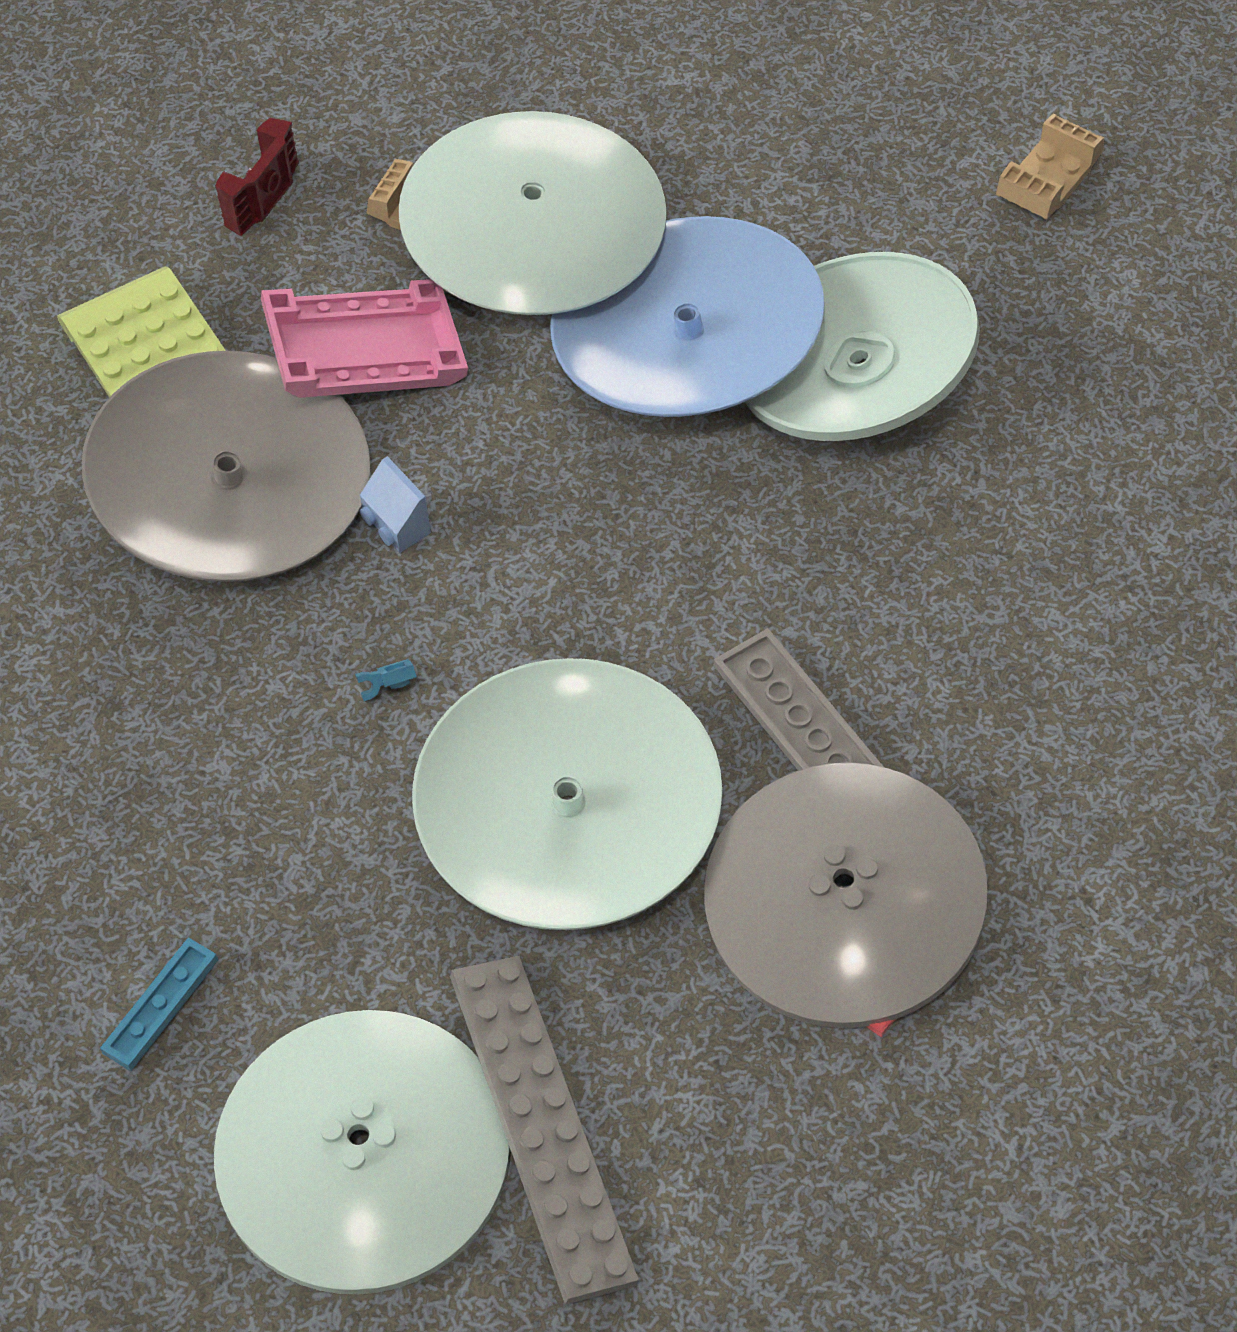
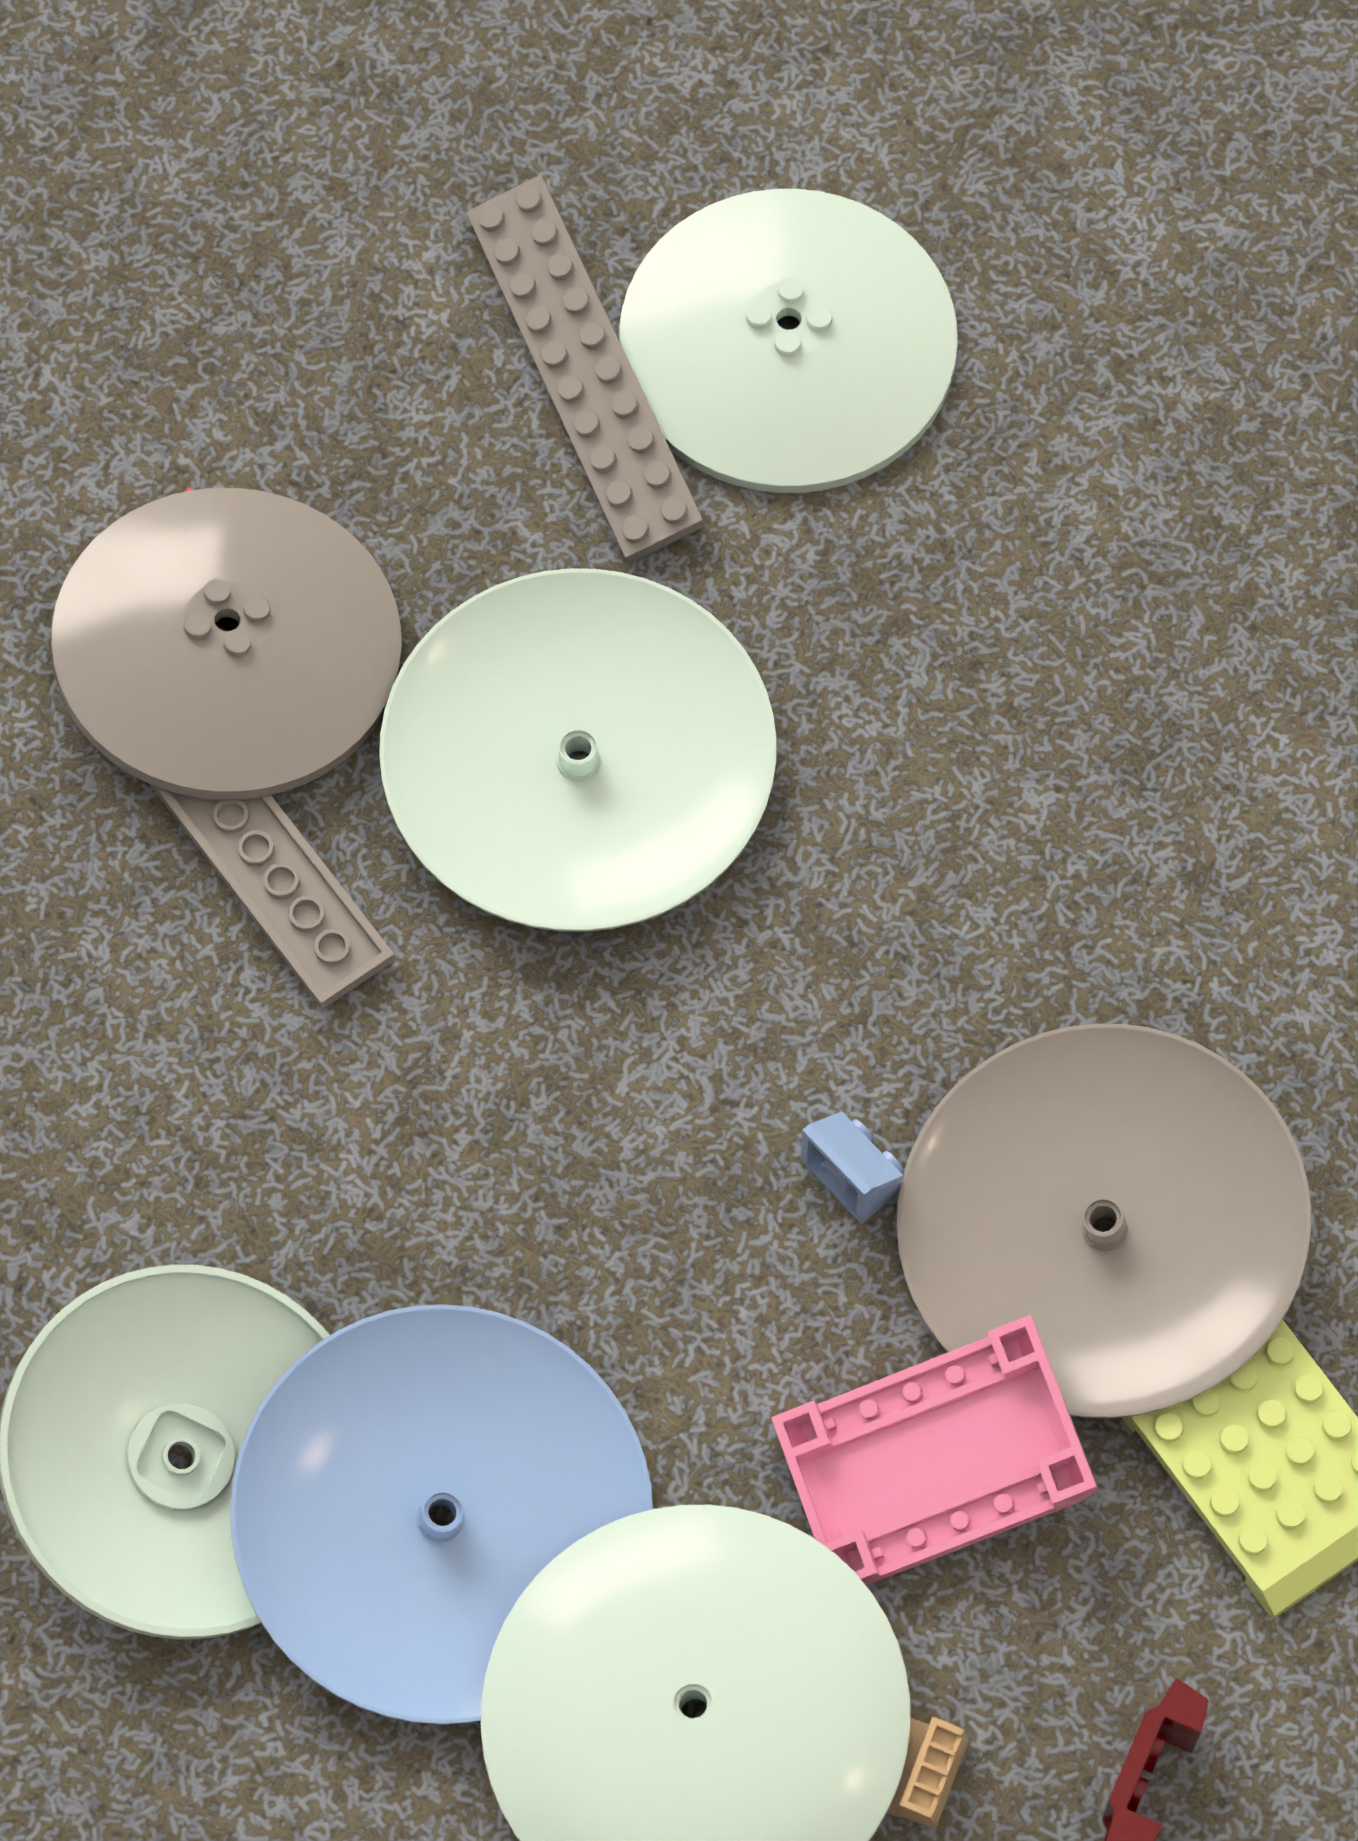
camera: 175 degrees right, 10 degrees up
dark azure plate [100,937,218,1071] -> none
dark azure plate [355,659,417,701] -> none

